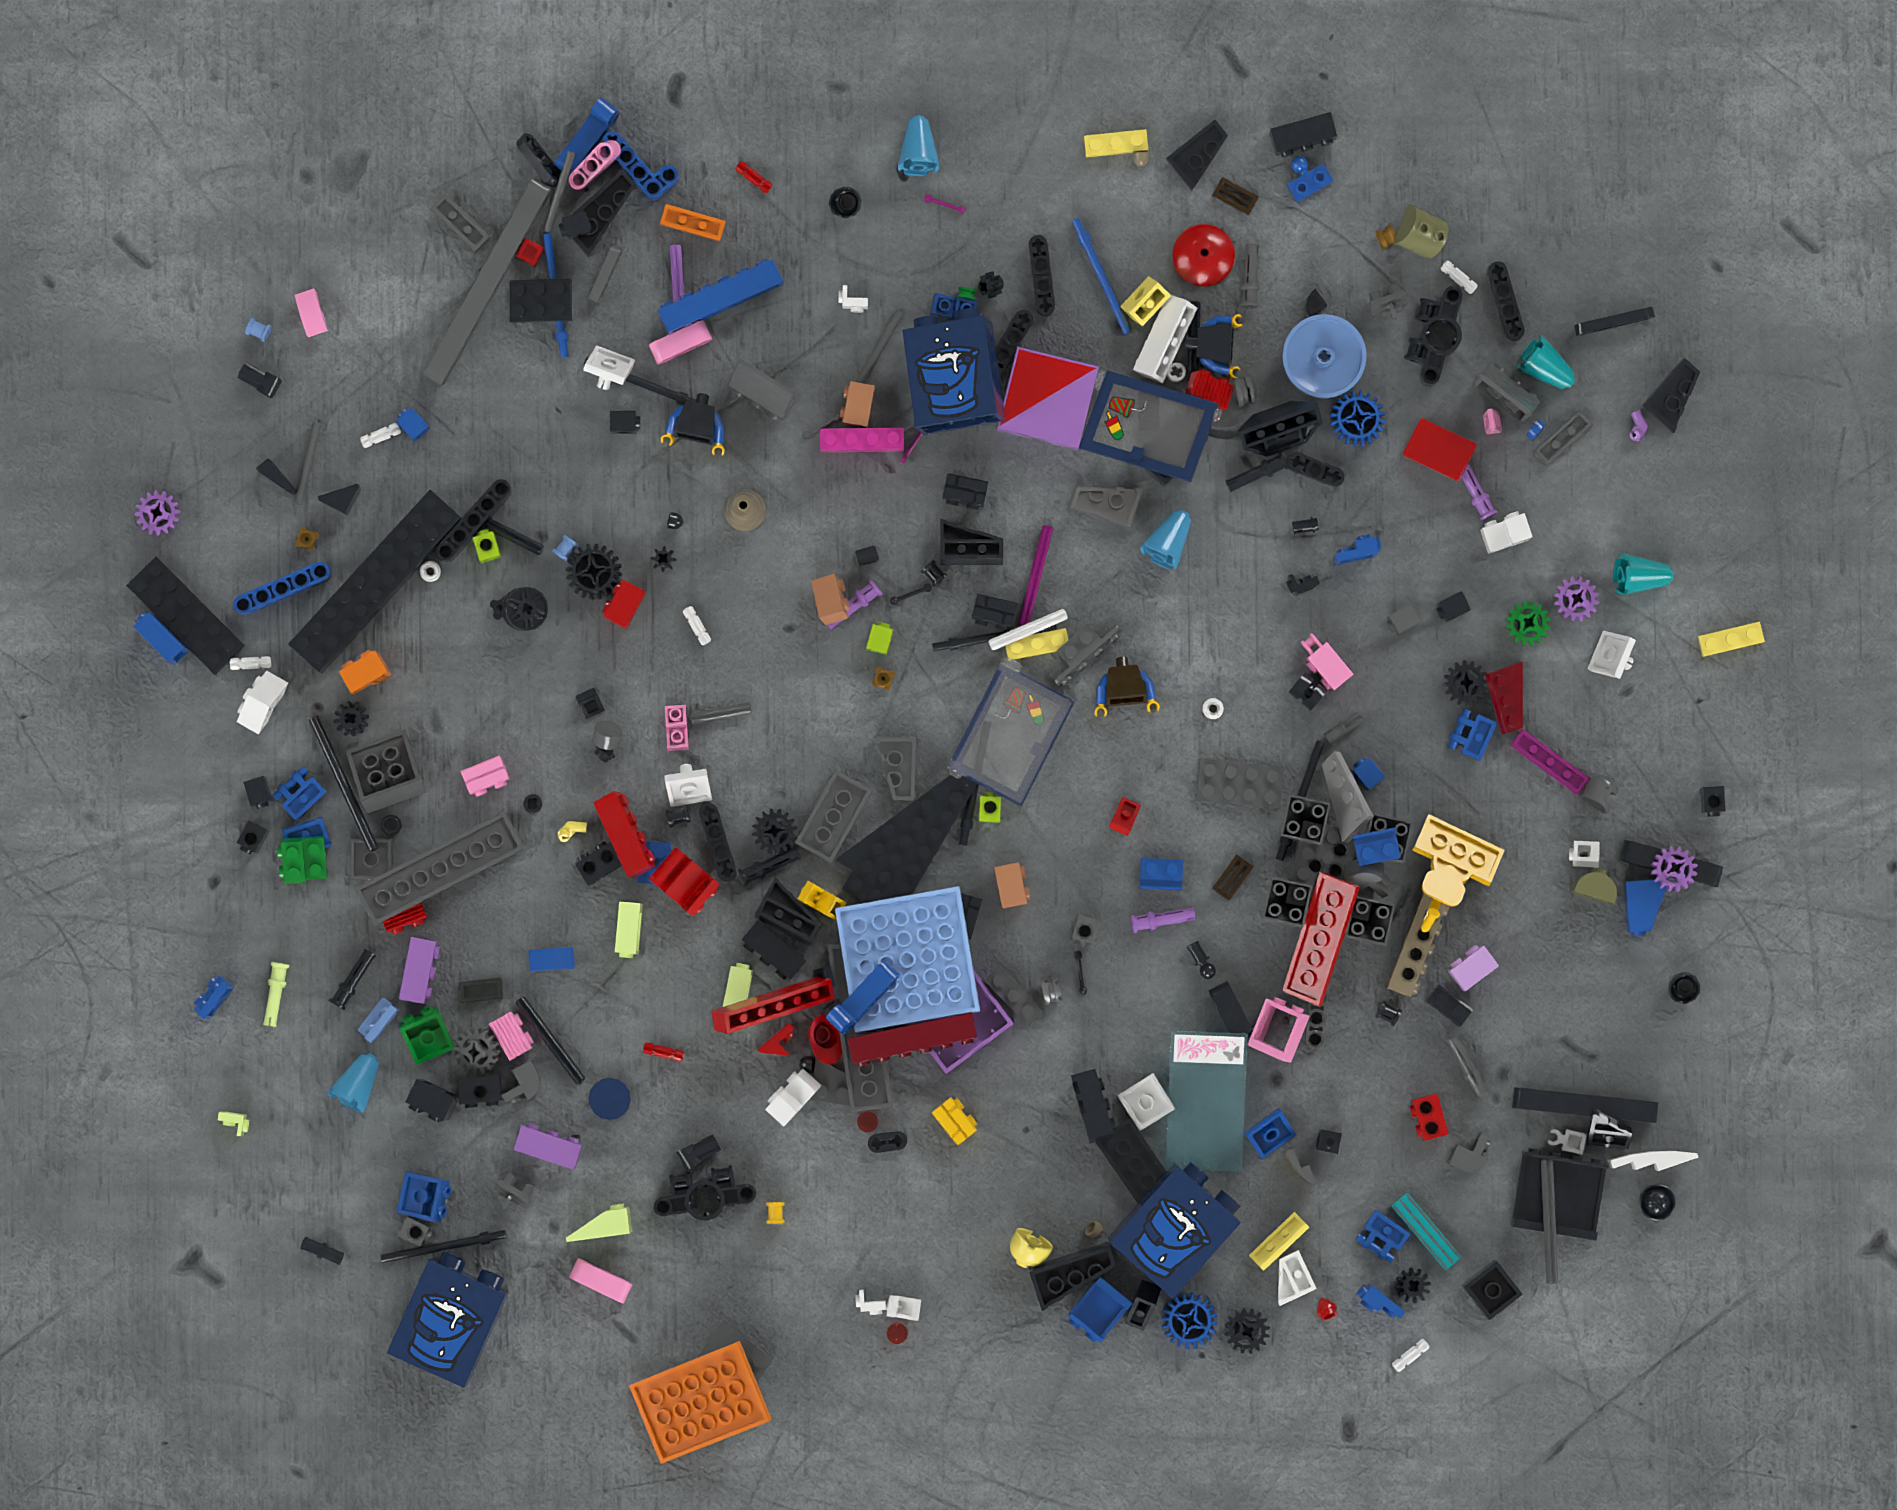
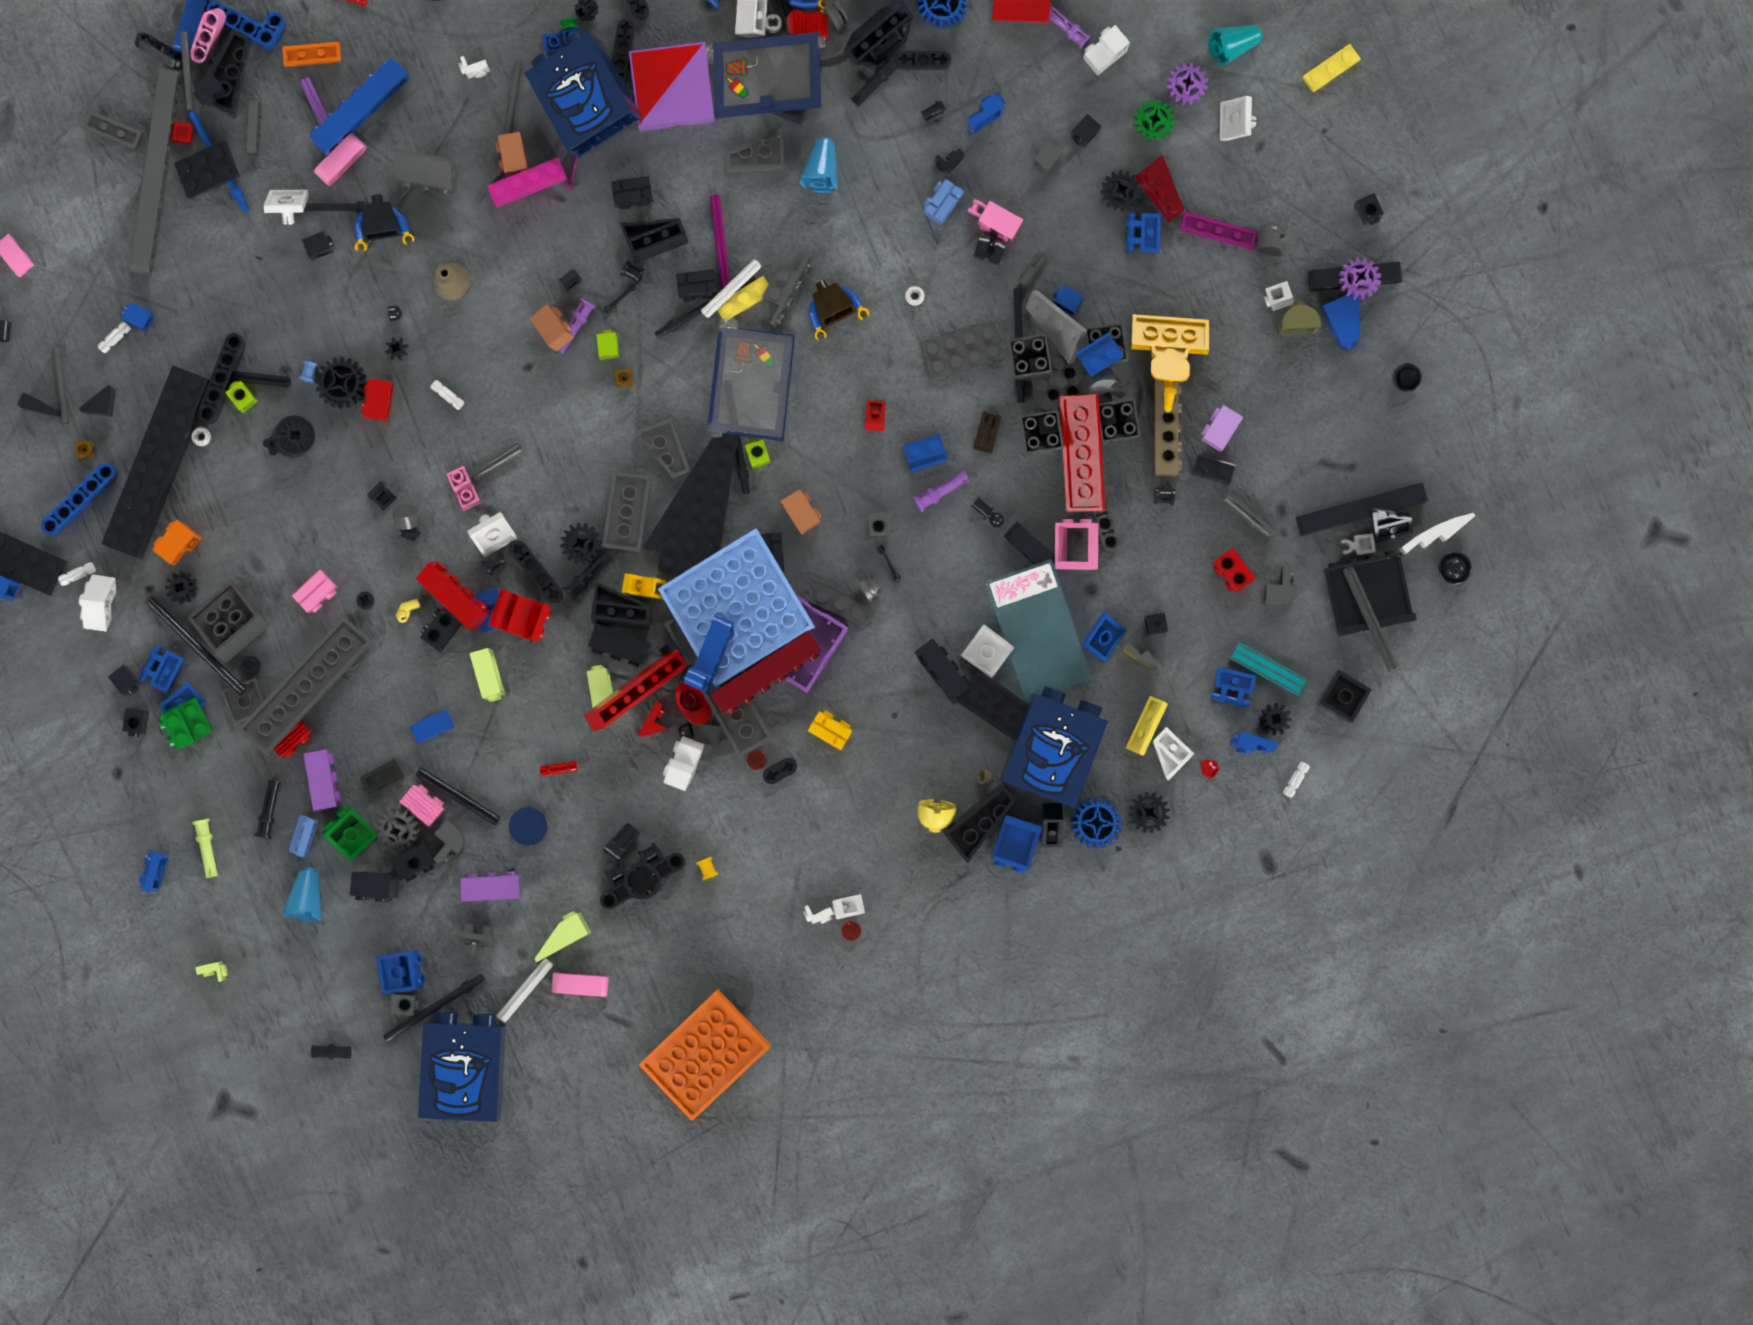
camera: 20 degrees left, 0 degrees up
none -> white axle [497,958,553,1023]
none -> medium blue brick [922,179,964,226]

